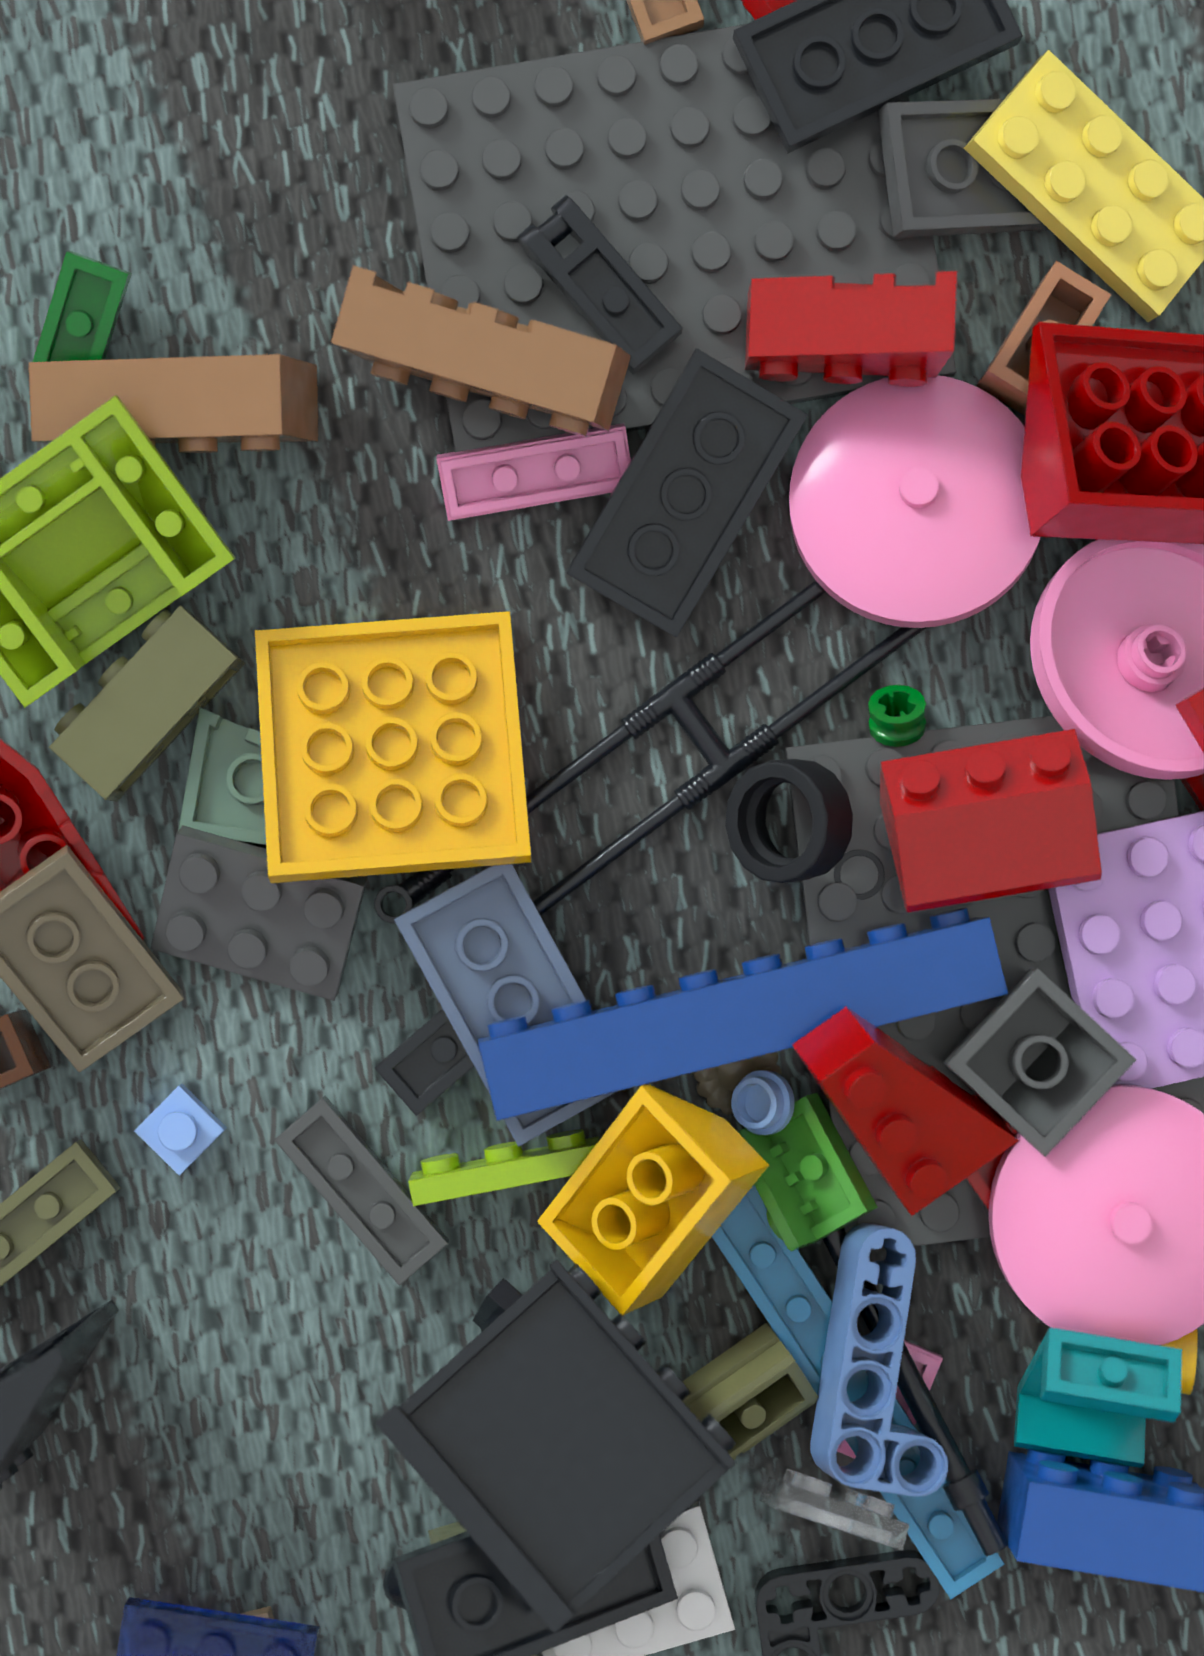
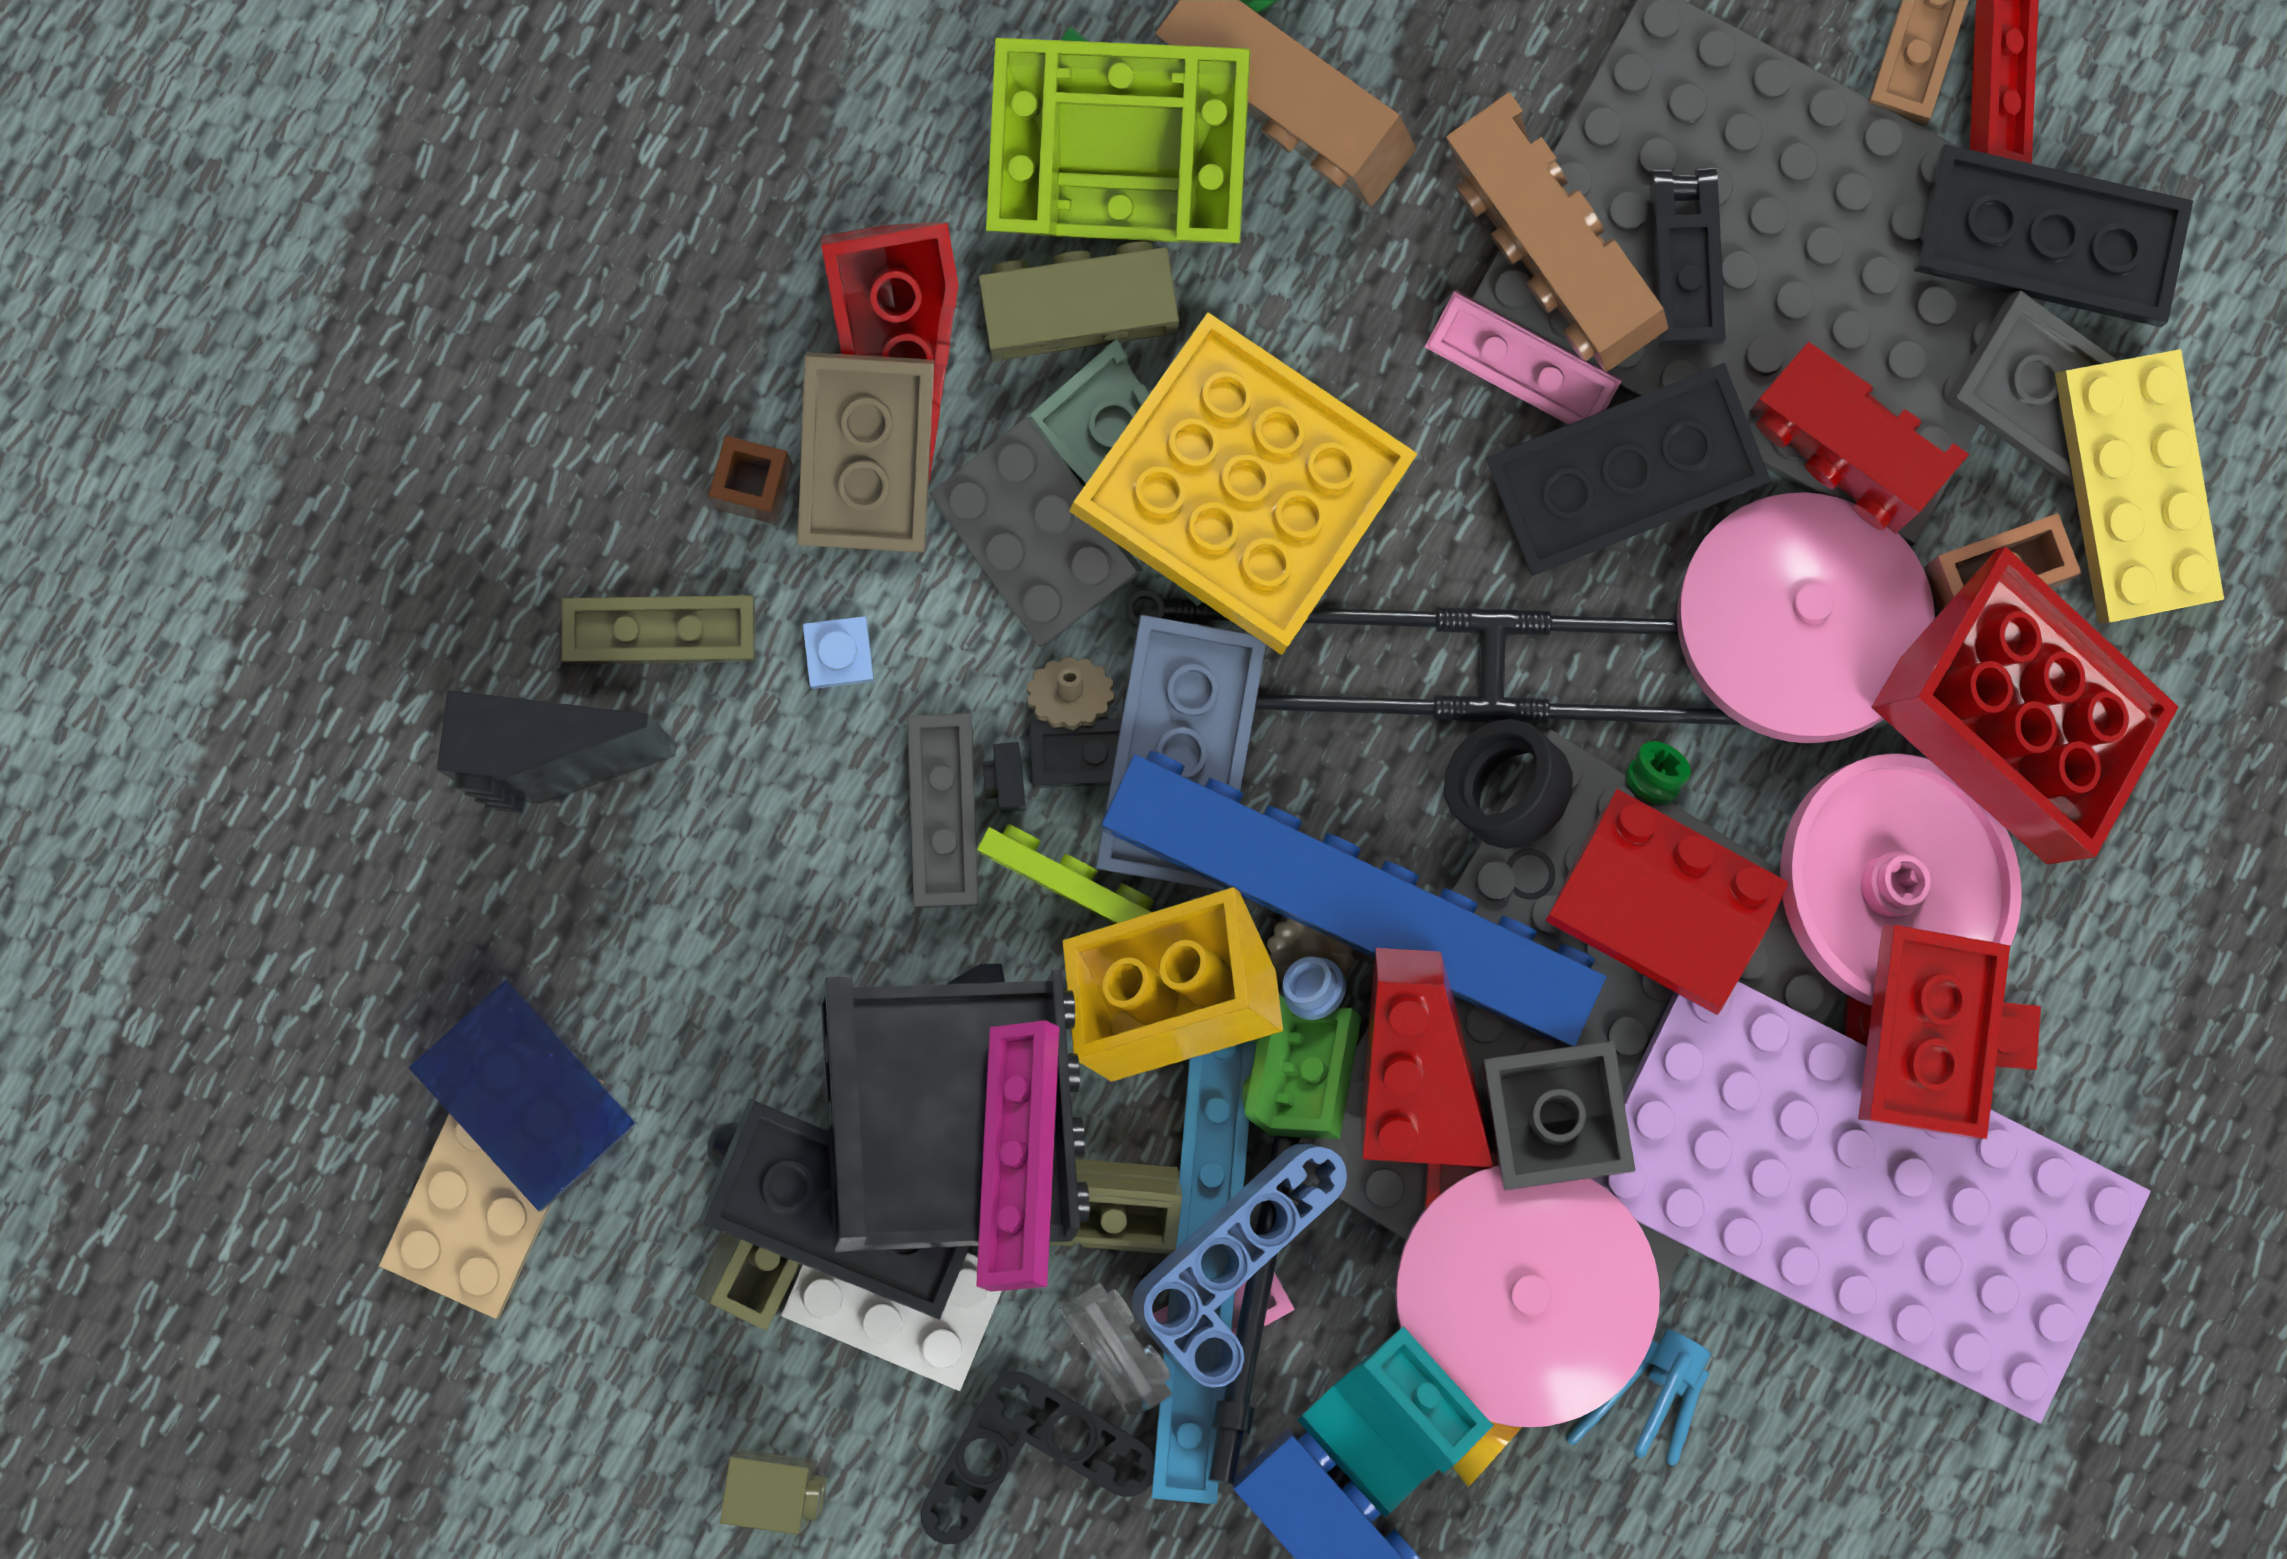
camera: 35 degrees right, 5 degrees down
none -> dark pink plate [976,1020,1059,1292]
none -> black plate [982,742,1026,814]
none -> dark tan piece [1027,657,1114,731]

